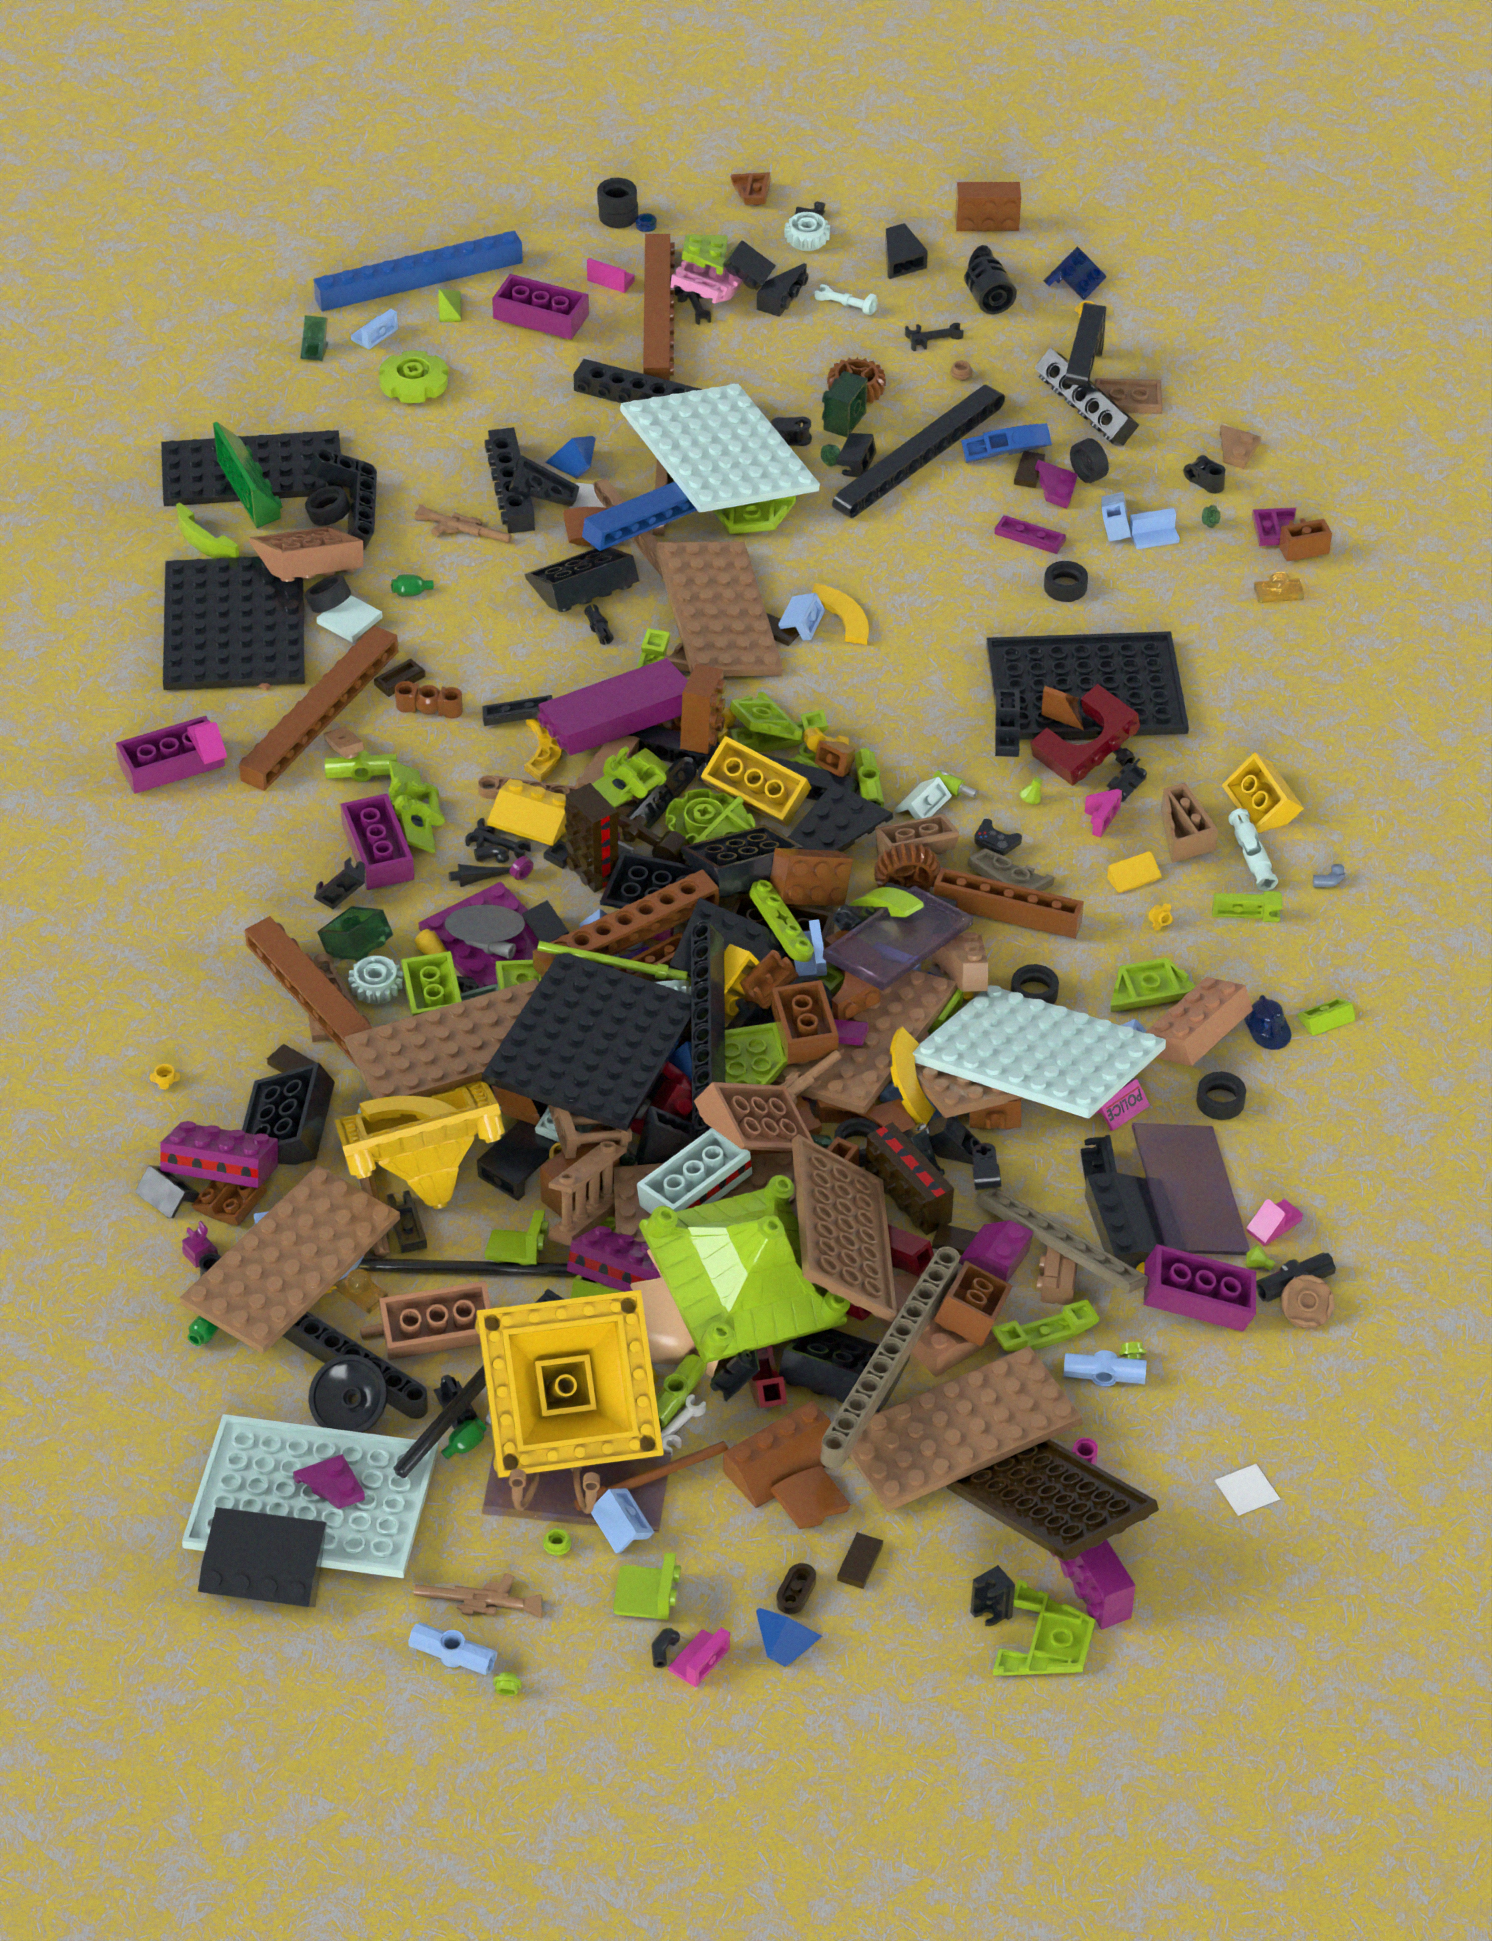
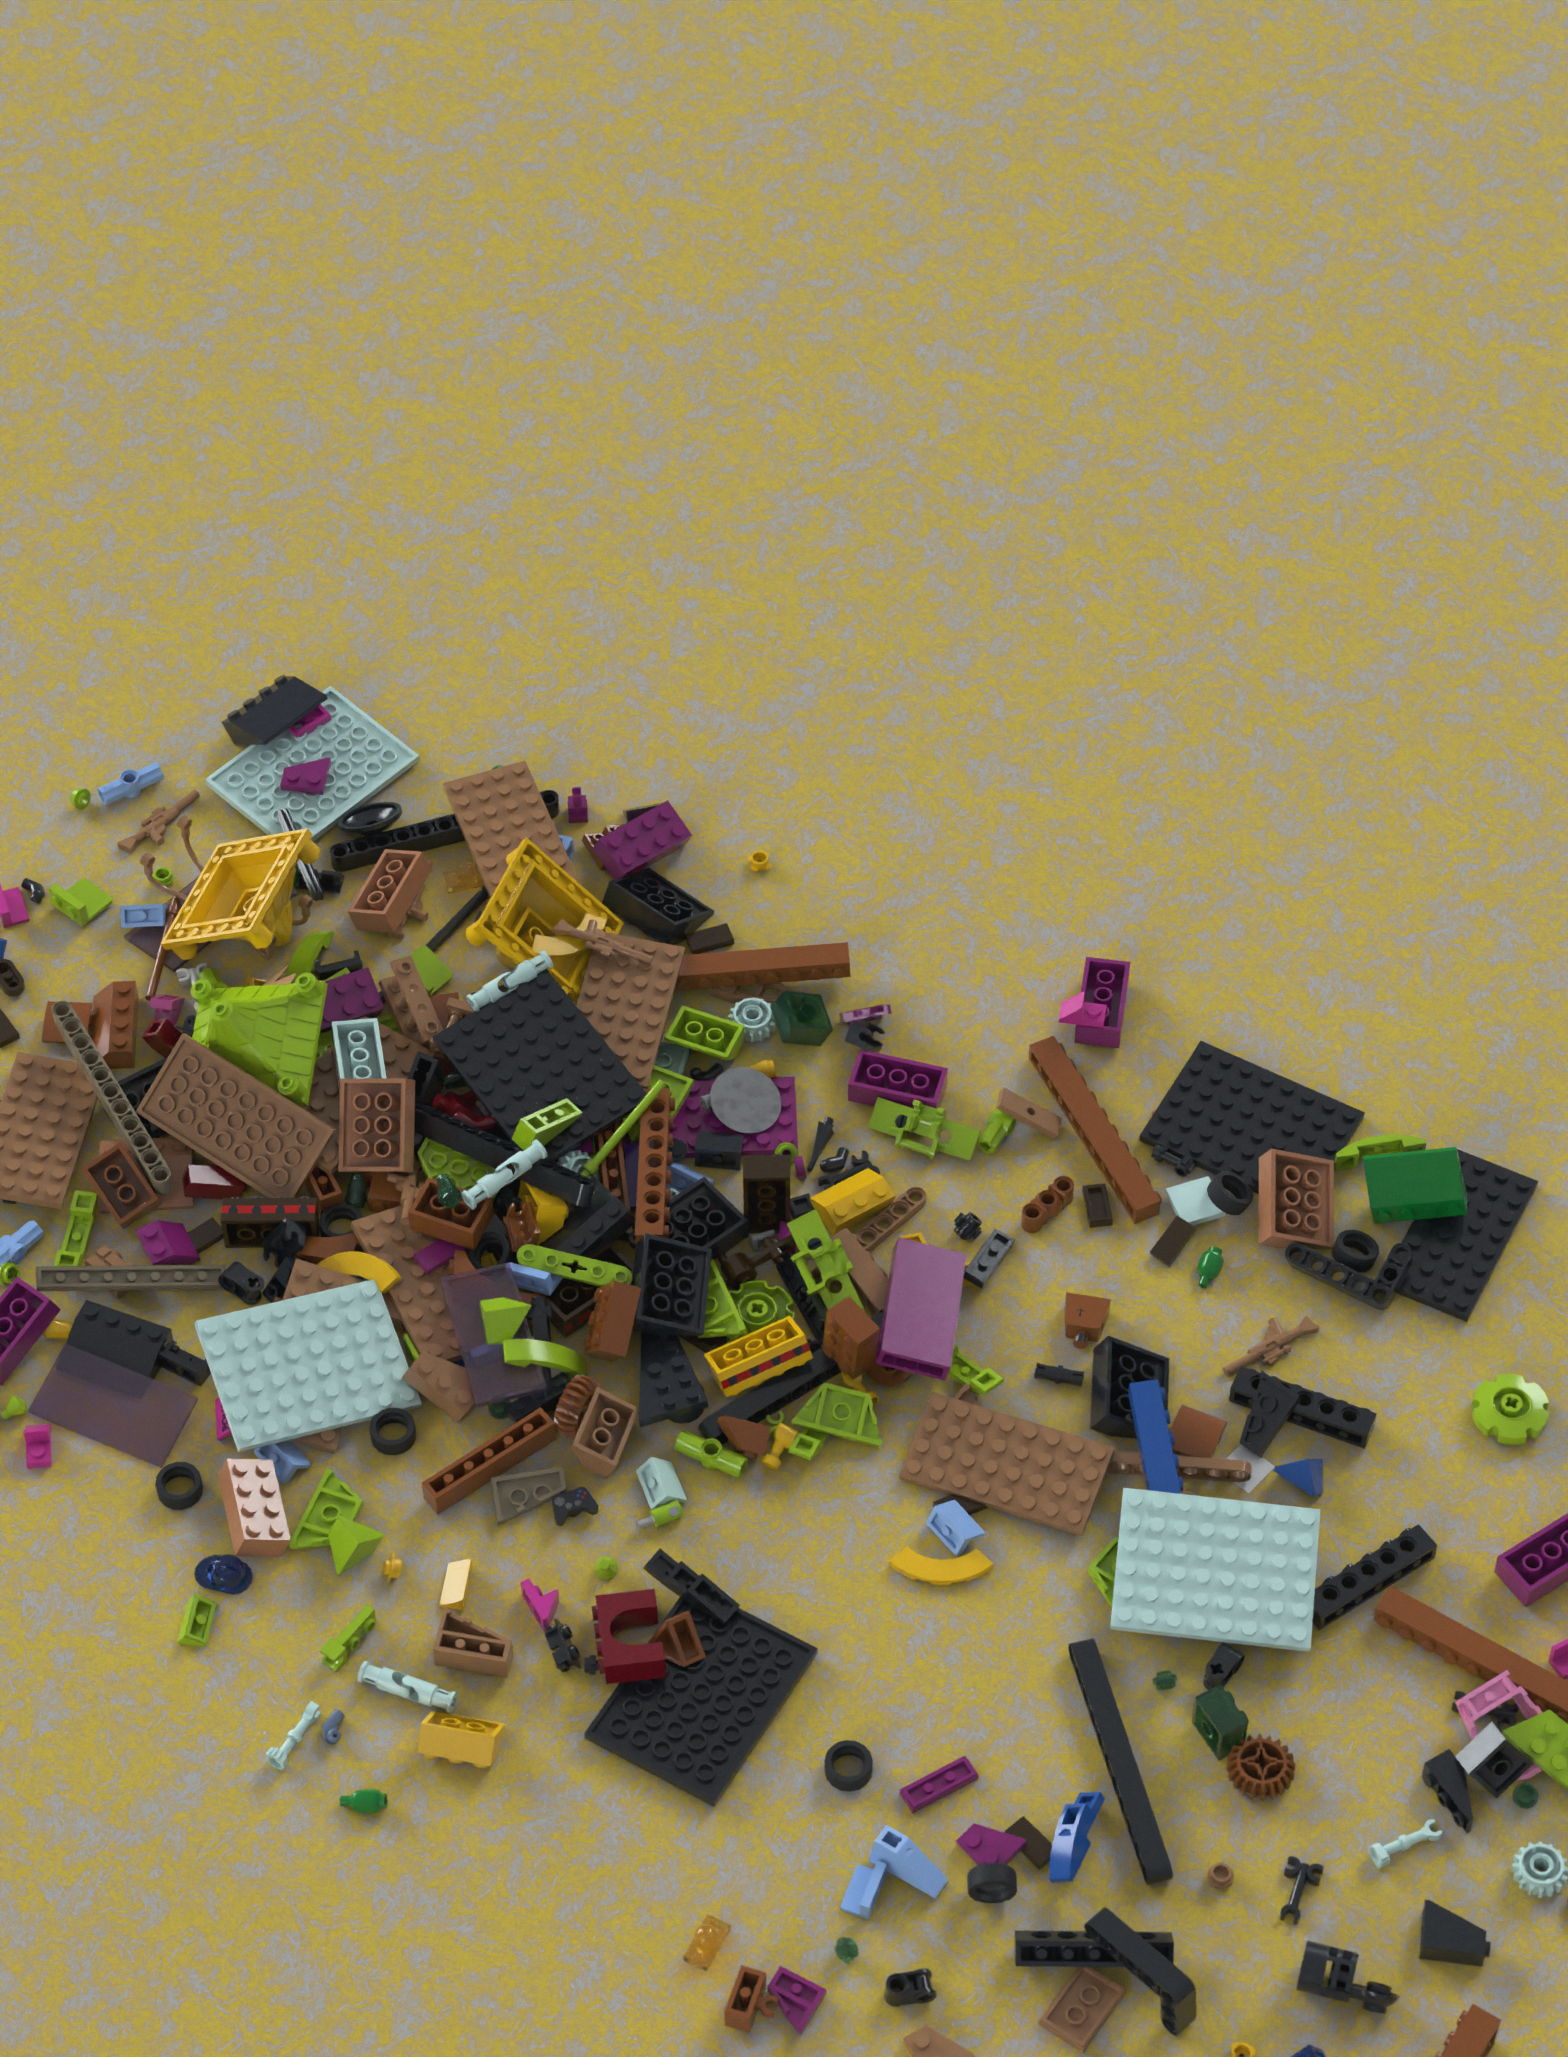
camera: 125 degrees right, 5 degrees up
black hinge [837,433,877,477] -> none
none -> dark pink slope [150,994,185,1025]
none -> light aqua piece [266,1701,321,1770]
none -> lime slope [328,1515,383,1576]
none -> green plant [340,1789,388,1813]
none -> clear green cone [436,1174,461,1208]
none -> light aqua piece [461,1140,547,1209]
none -> light aqua piece [466,950,554,1012]
none -> lime slope [480,1297,532,1346]
none -> lime slope [512,1098,583,1150]
none -> medium nougat piece [552,920,653,965]
none -> lime plate [775,1142,798,1165]
none -> wing [839,1004,892,1026]
none -> black gear [954,1212,982,1241]
none -> dark orange torso [1065,1292,1111,1349]
none -> dark brown tile [1150,1216,1197,1267]
none -> black bar [1151,1145,1195,1177]

